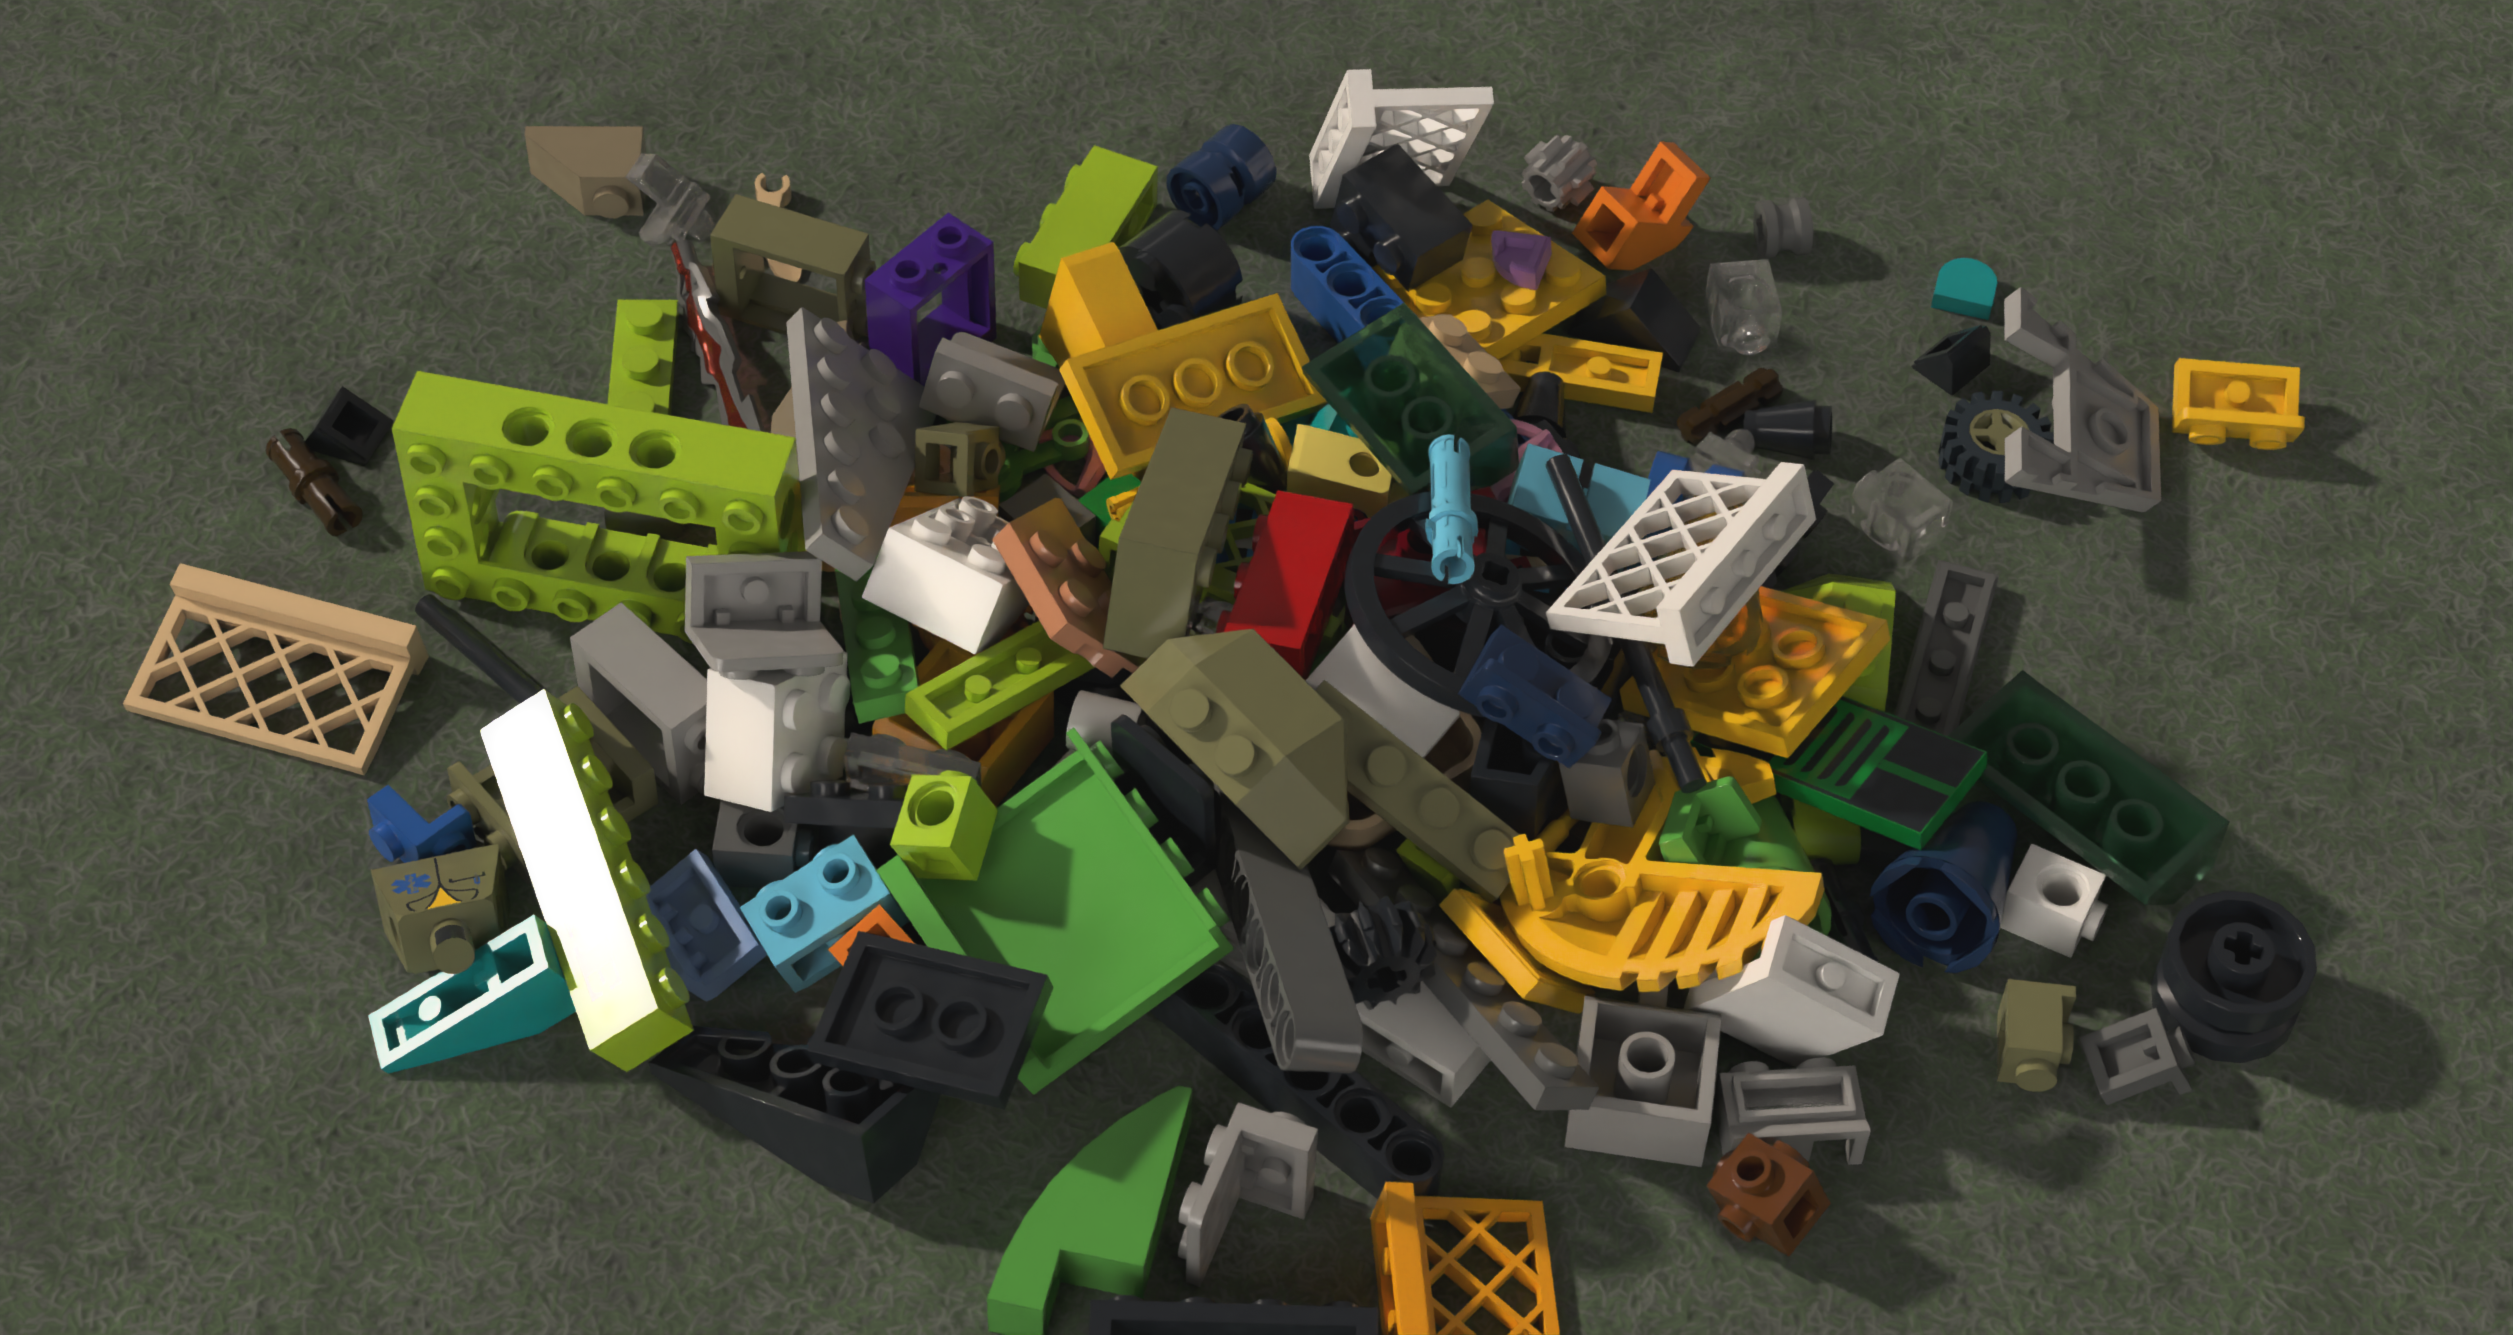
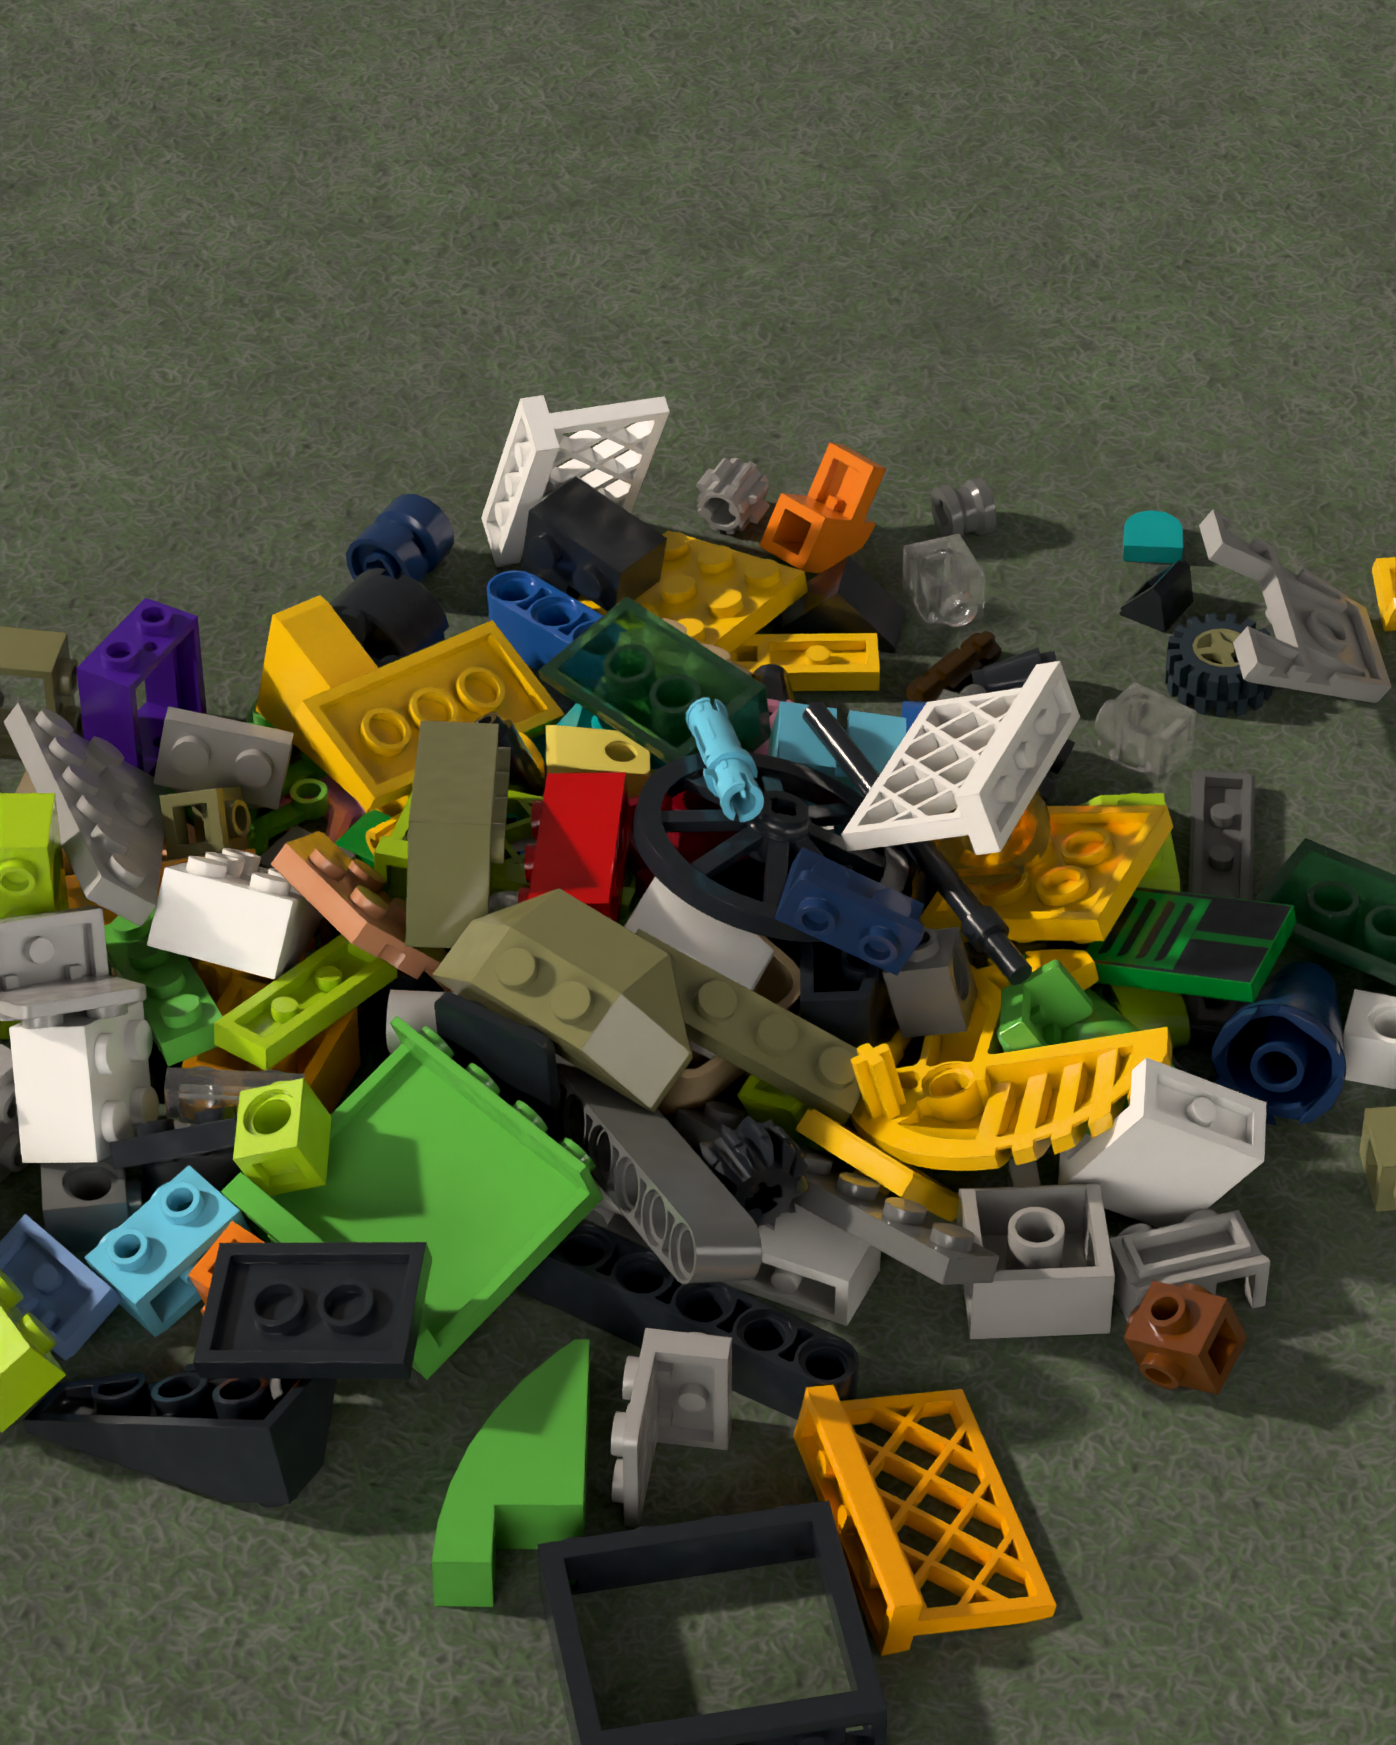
camera: 10 degrees left, 10 degrees down
lime brick [1013,145,1158,309] -> none
medium lavender tile [1491,230,1552,290] -> none

